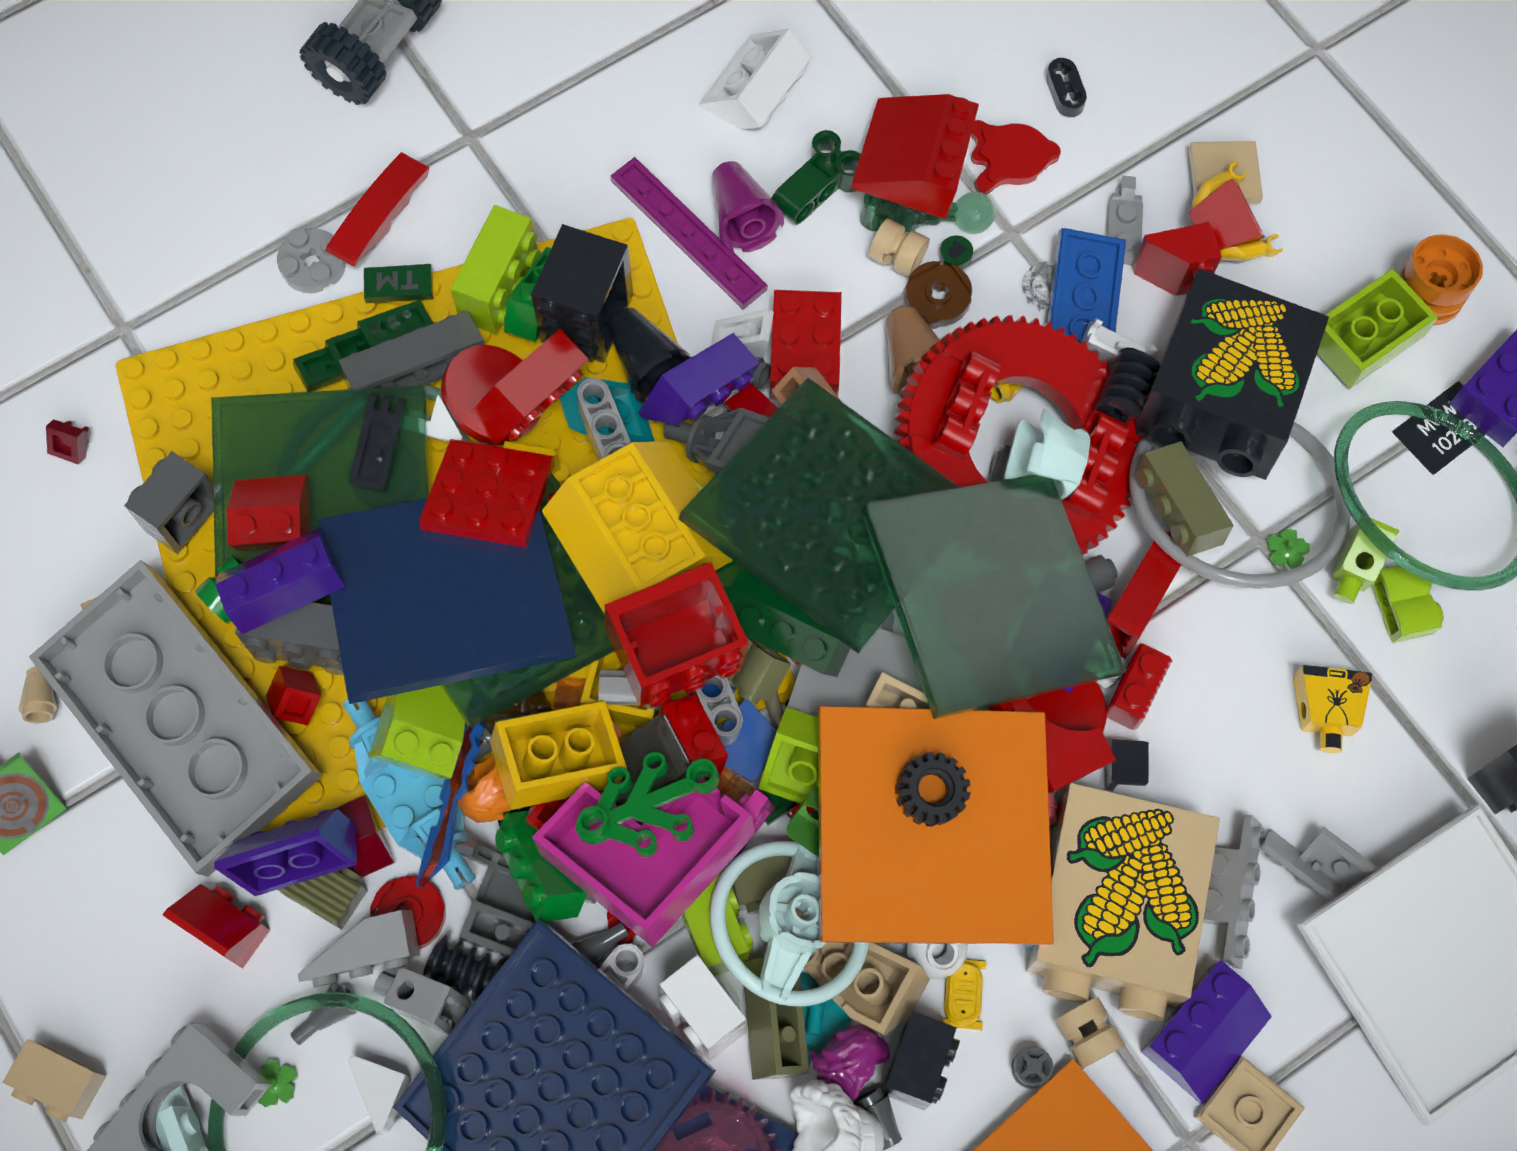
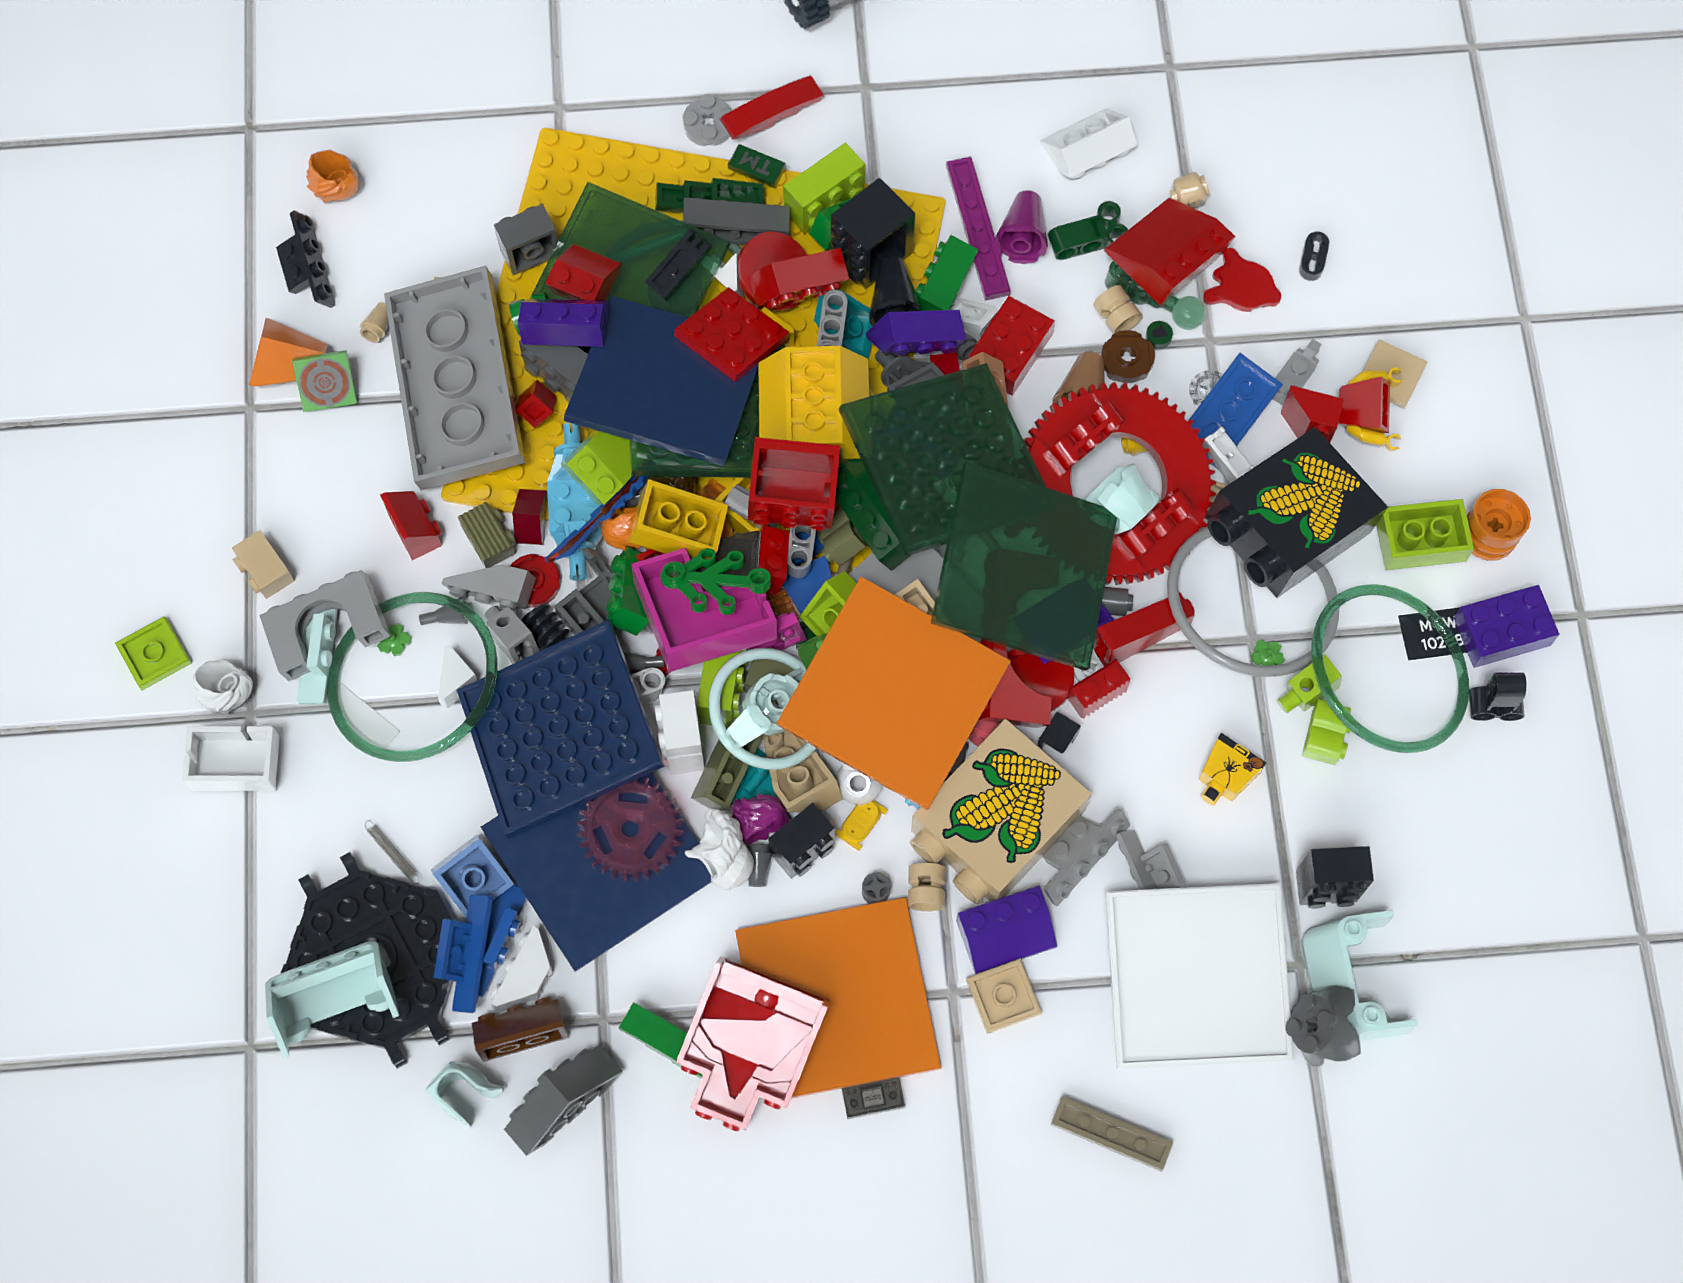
camera: 30 degrees right, 0 degrees up
dark red tile [46,419,89,465] -> none
dark purple slope [214,809,357,896] -> none
black tyre [895,752,971,827] -> none
black piece [1095,347,1160,424] -> none
olive brick [1136,441,1234,557] -> none
none -> green brick [915,235,979,311]
none -> tan head [1169,172,1210,208]

